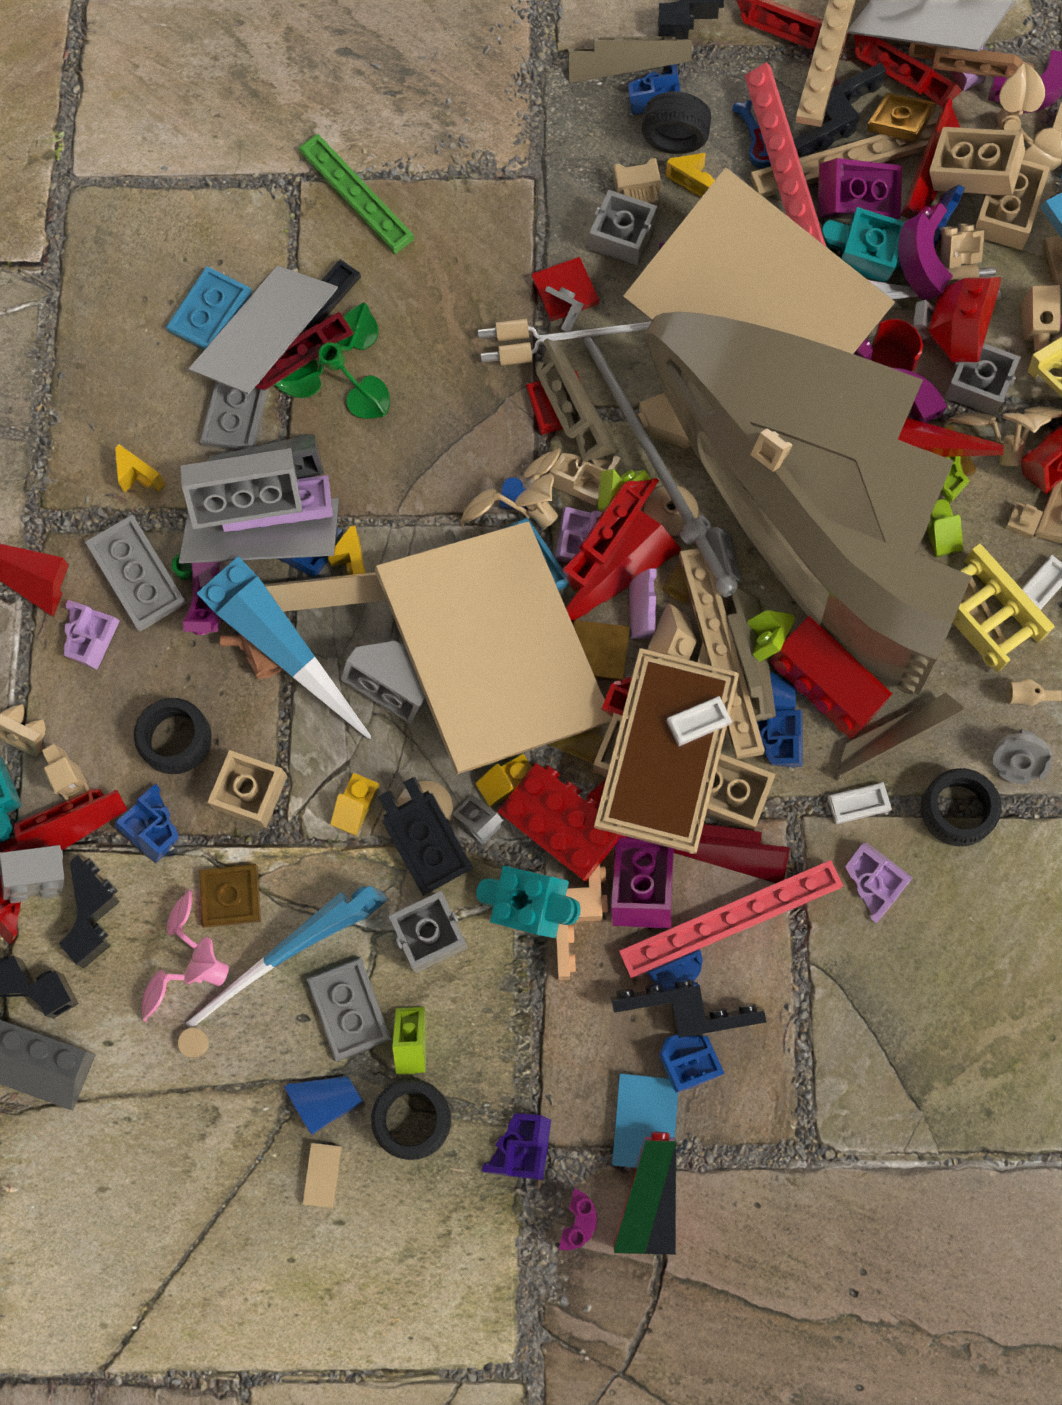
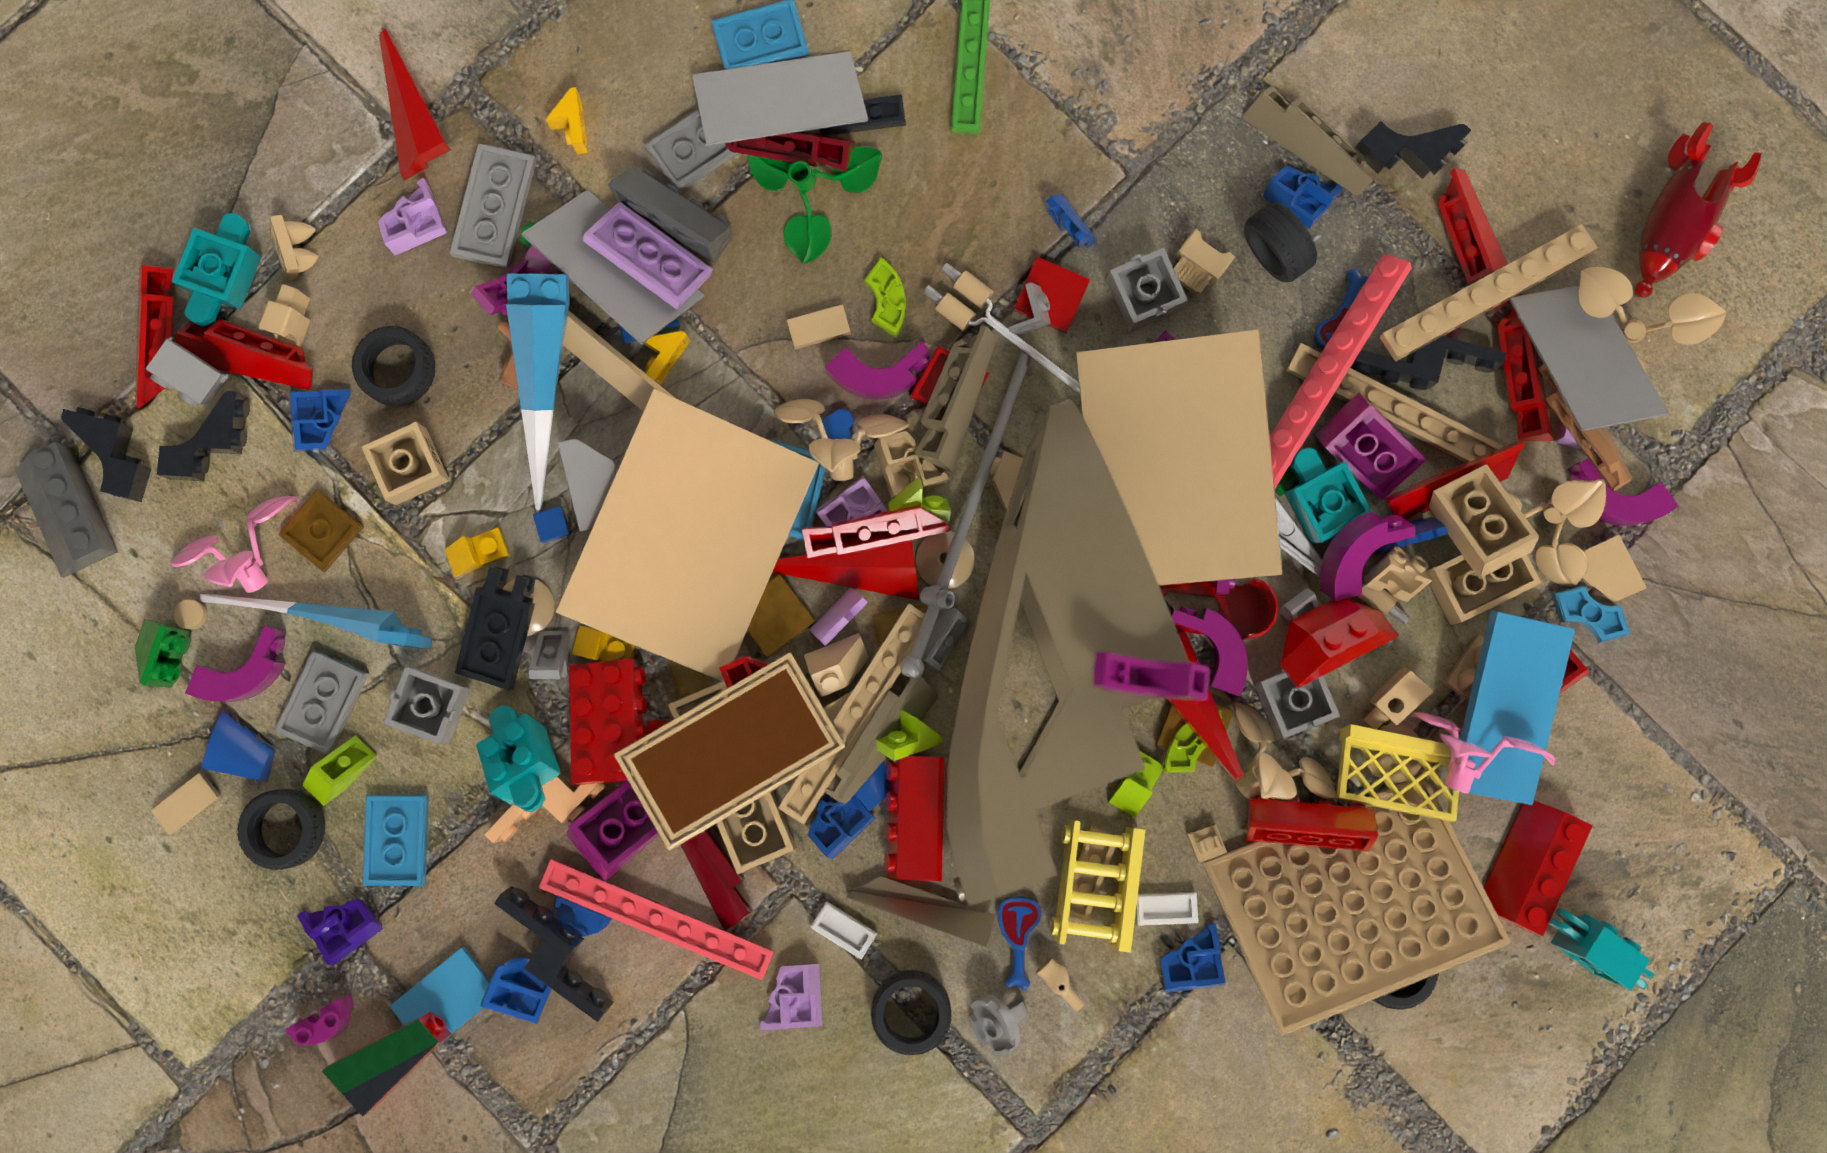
camera: 40 degrees right, 10 degrees up
light grey brick [181,448,303,529] -> none
yellow slope [666,153,715,198] -> none
white tile [666,696,732,746] -> none
tan tile [750,428,793,472] -> none
pearl gold tile [867,93,935,142] -> none
none -> green slope [135,619,191,688]
none -> magenta arch [185,625,286,702]
none -> dark azure tile [363,795,429,886]
none -> blue tile [532,506,571,544]
none -> tan tile [787,304,851,350]
none -> magenta arch [825,341,930,400]
none -> lime tile [864,257,906,338]
none -> blue piece [997,897,1042,990]
none -> blue slope [1045,194,1097,248]
none -> magenta arch [1093,652,1210,701]

